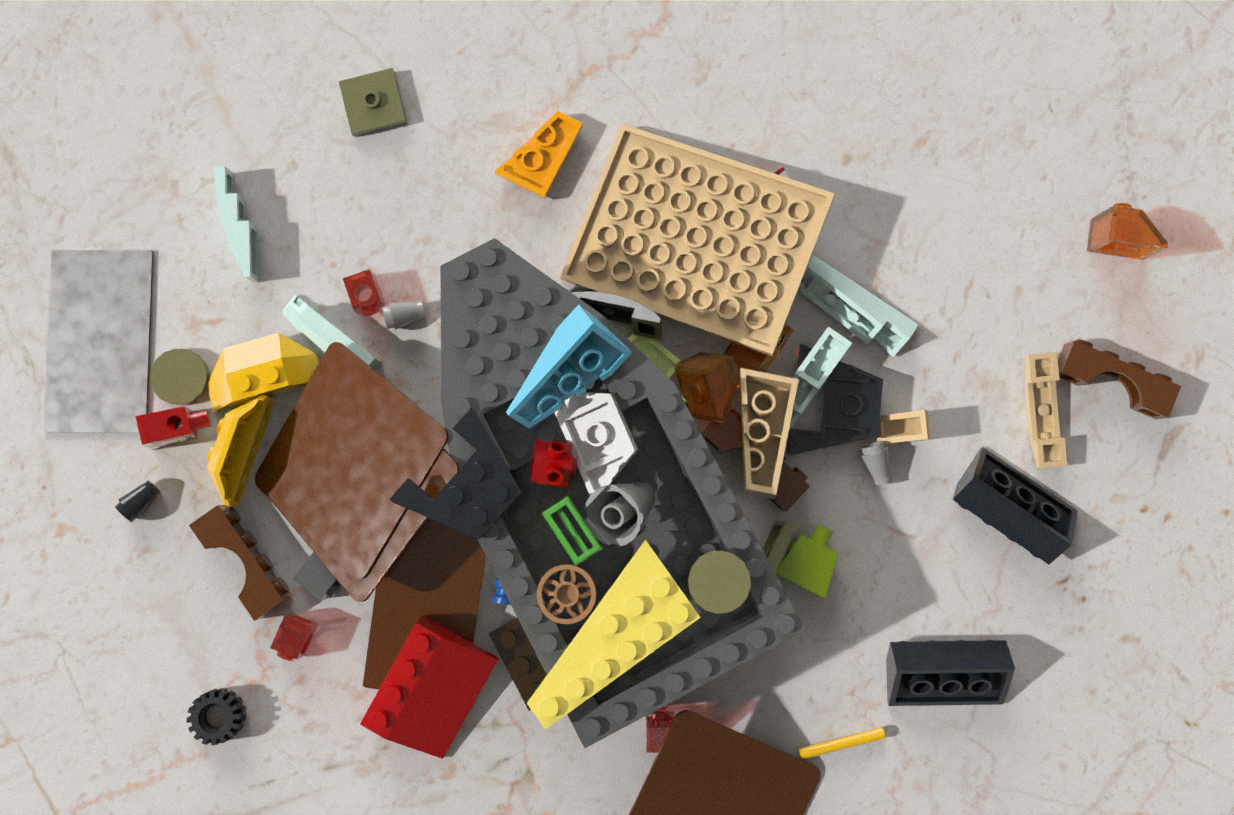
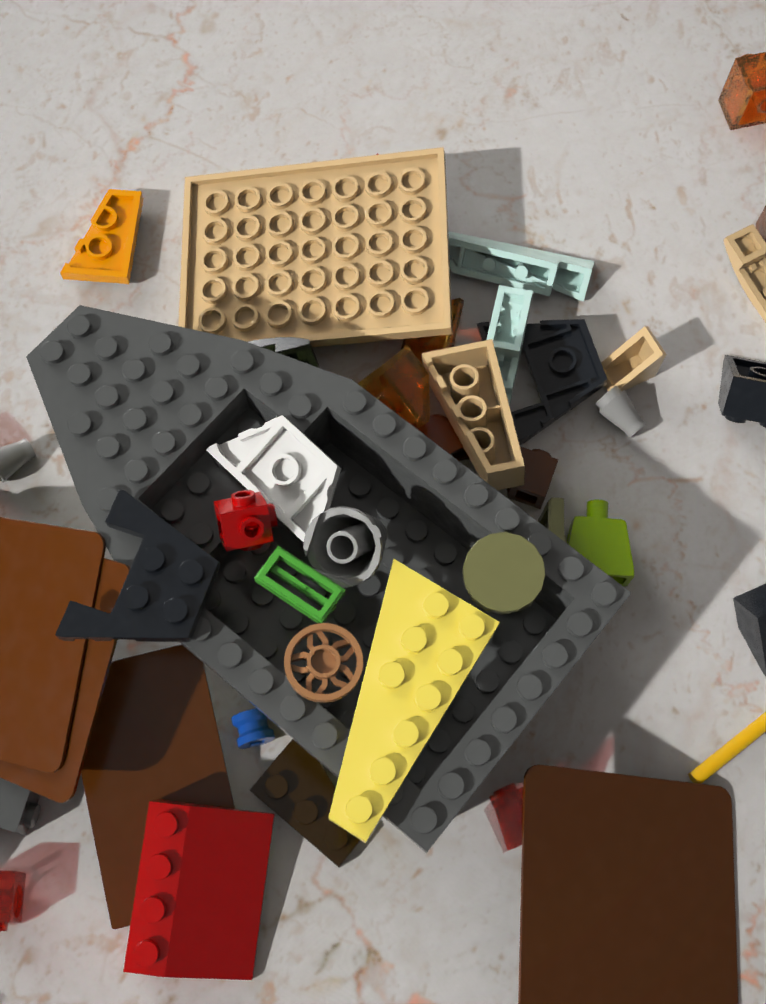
camera: 20 degrees left, 15 degrees down
medium azure wedge [506,305,632,429] -> none

